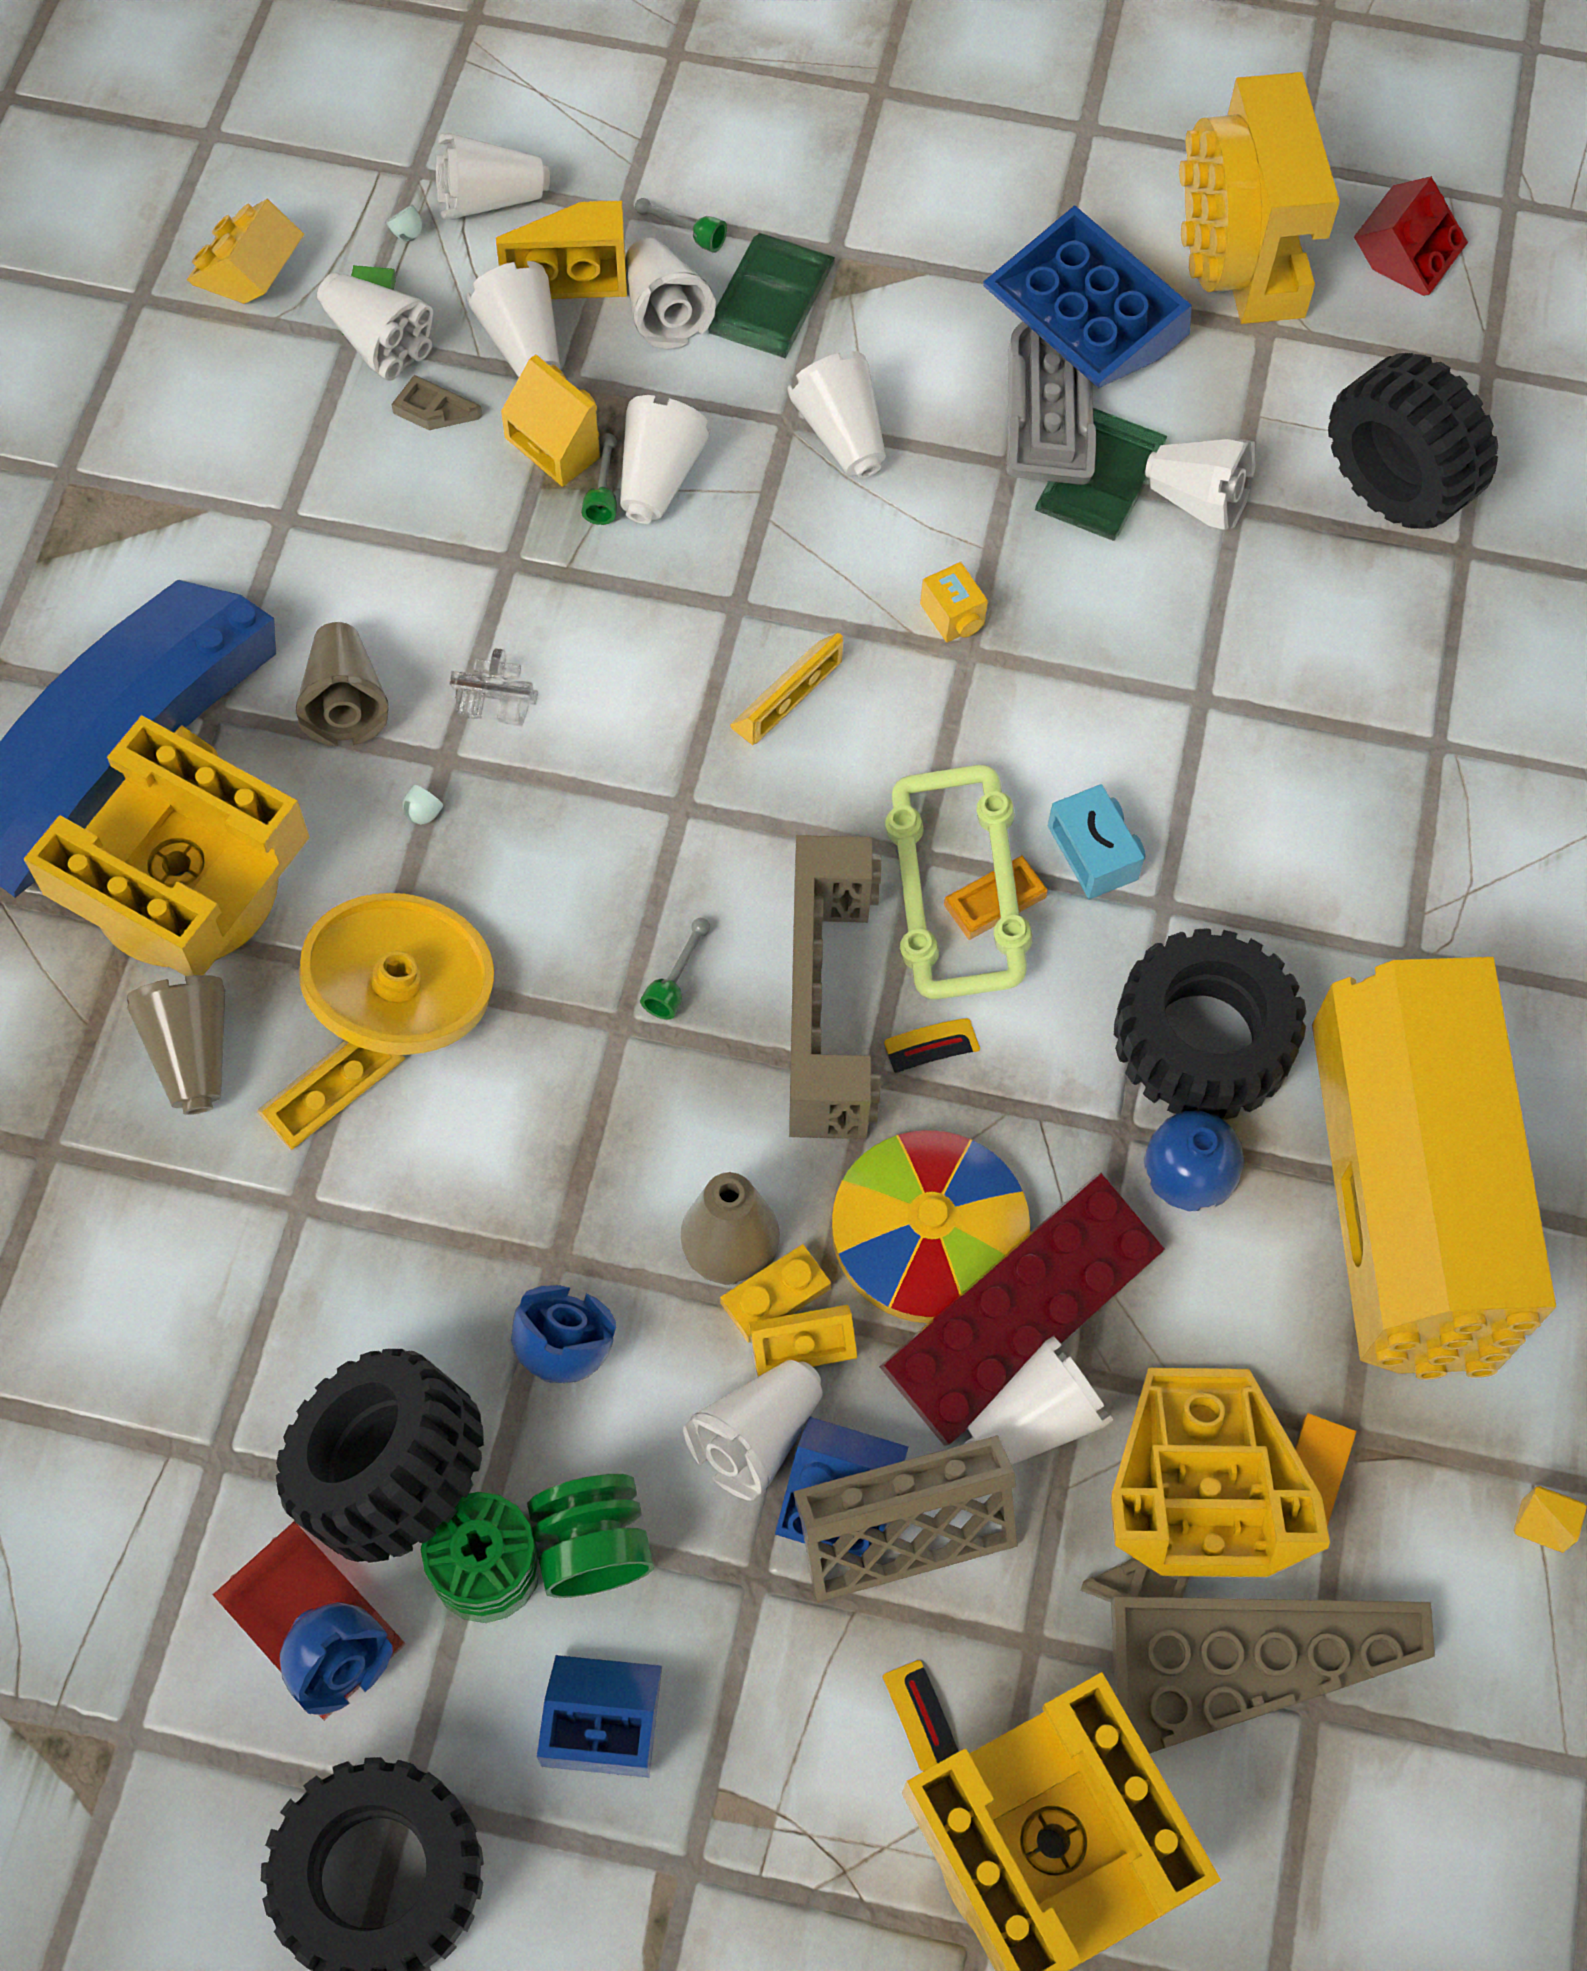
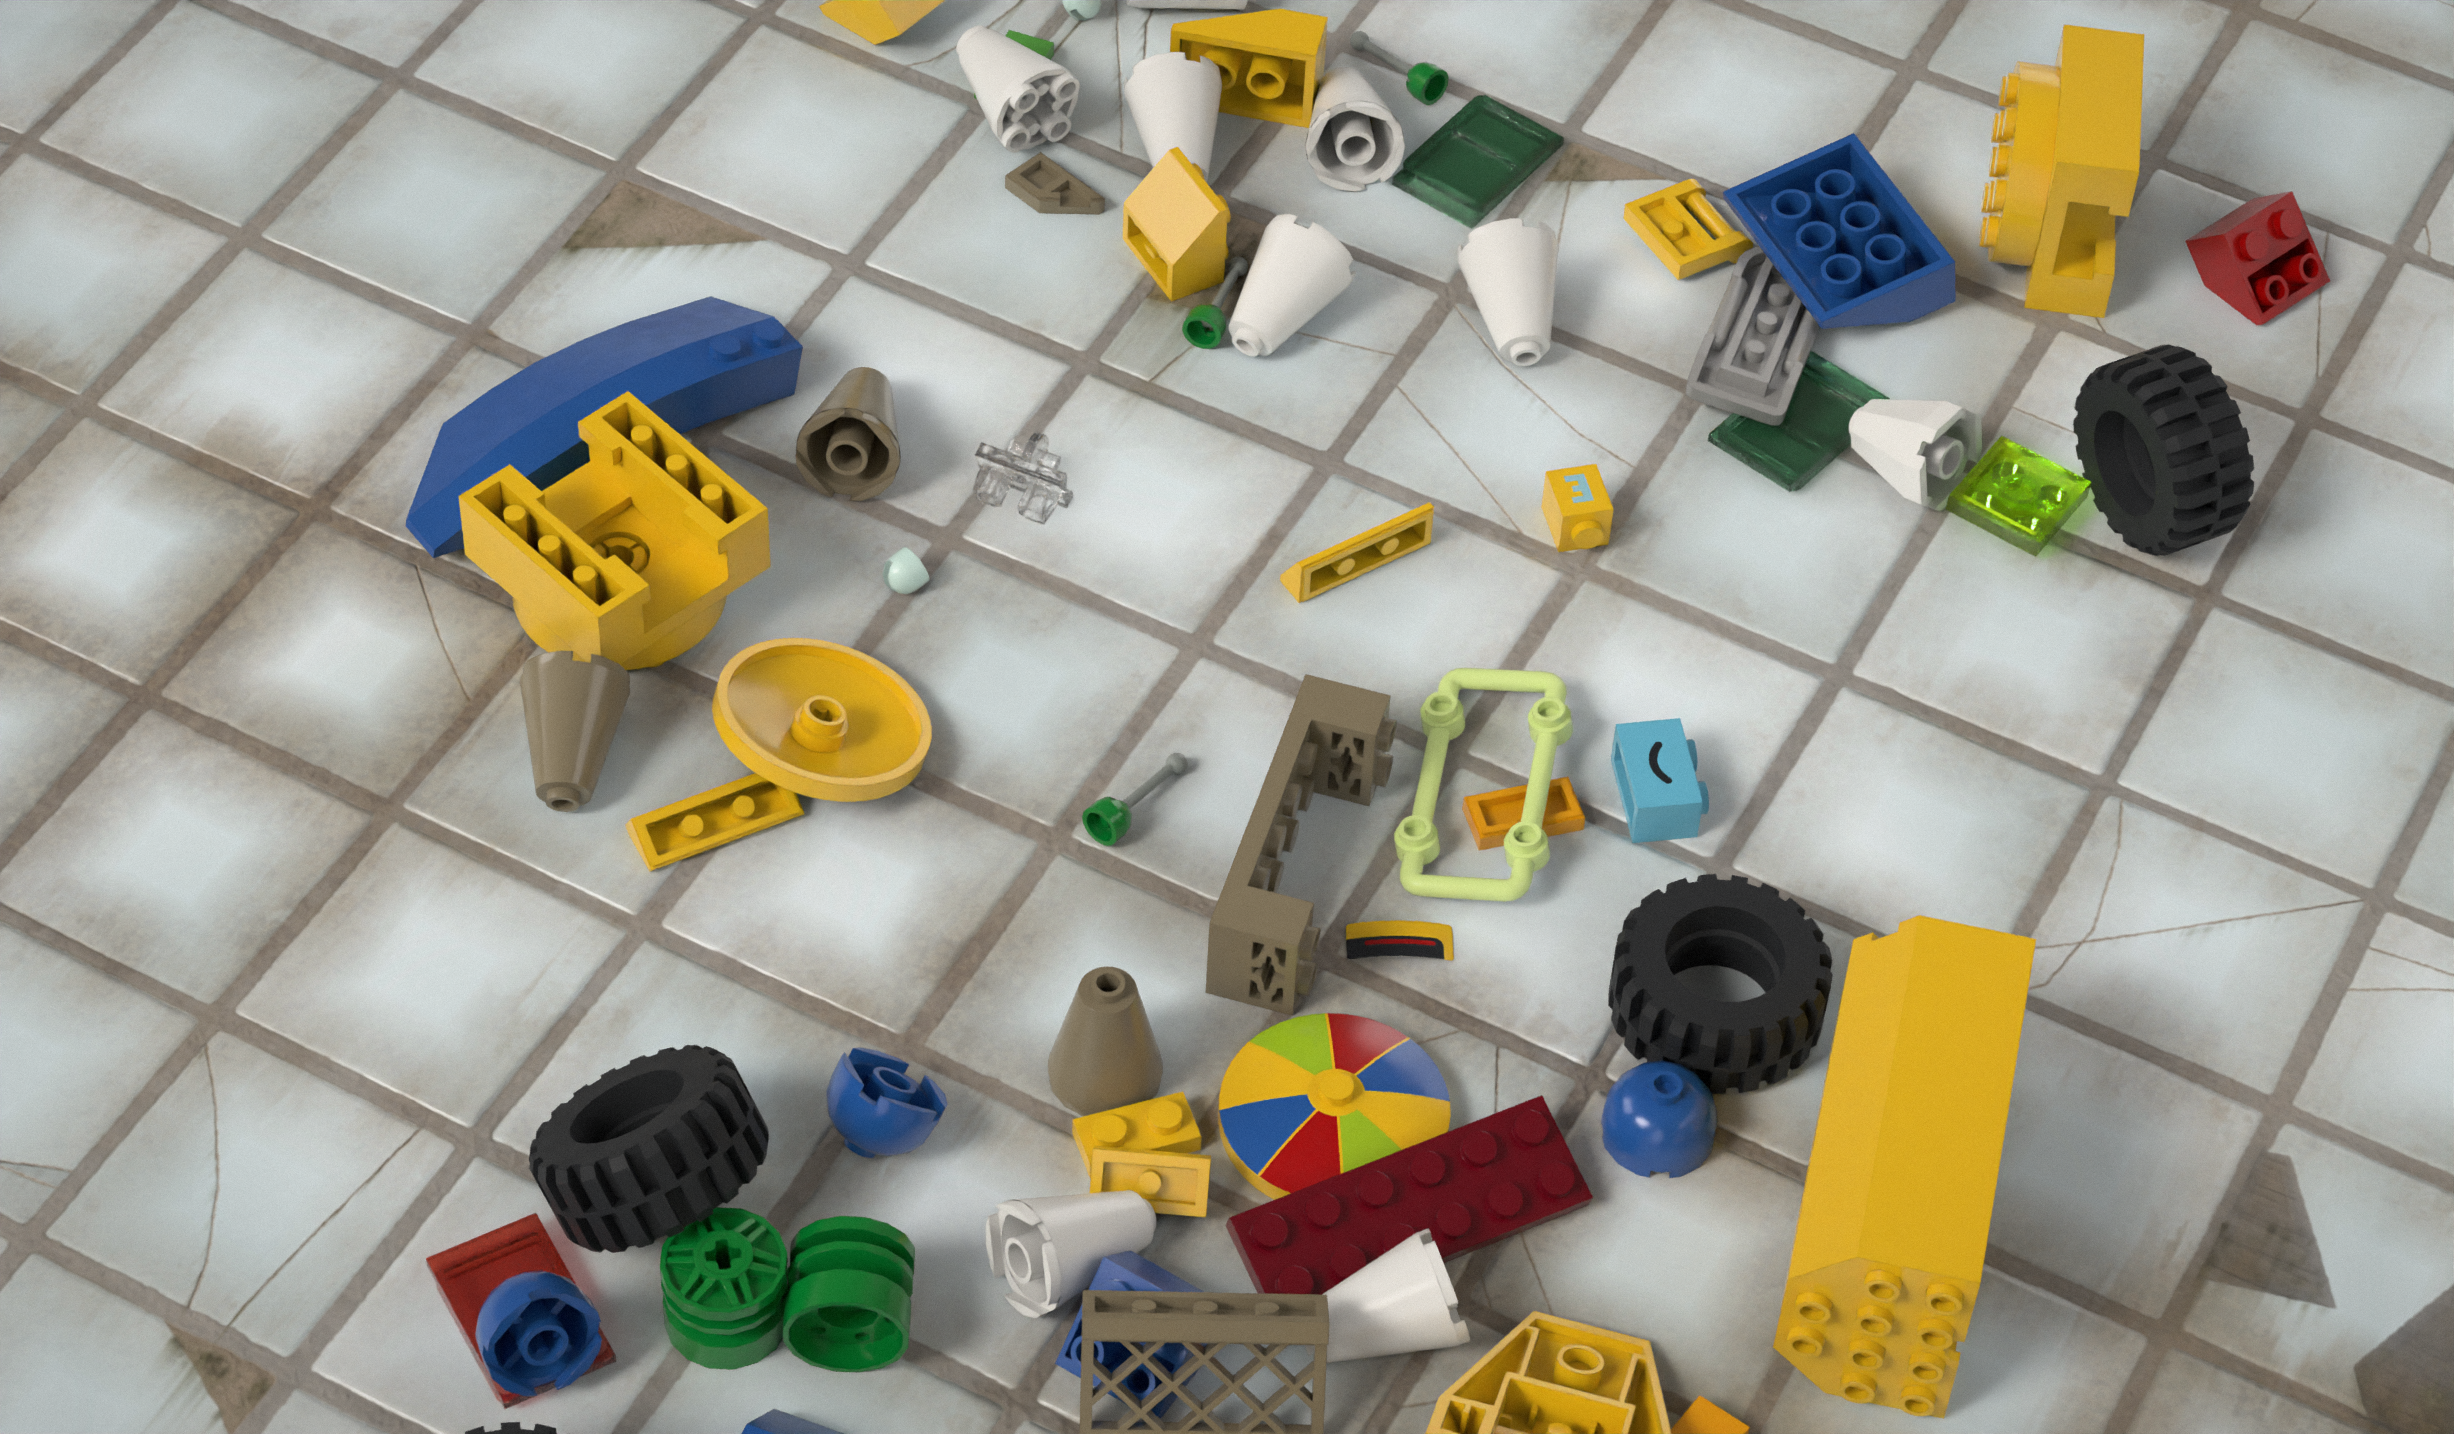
camera: 15 degrees right, 15 degrees down
none -> yellow plate [1623,179,1753,280]
none -> clear neon green plate [1946,435,2091,557]

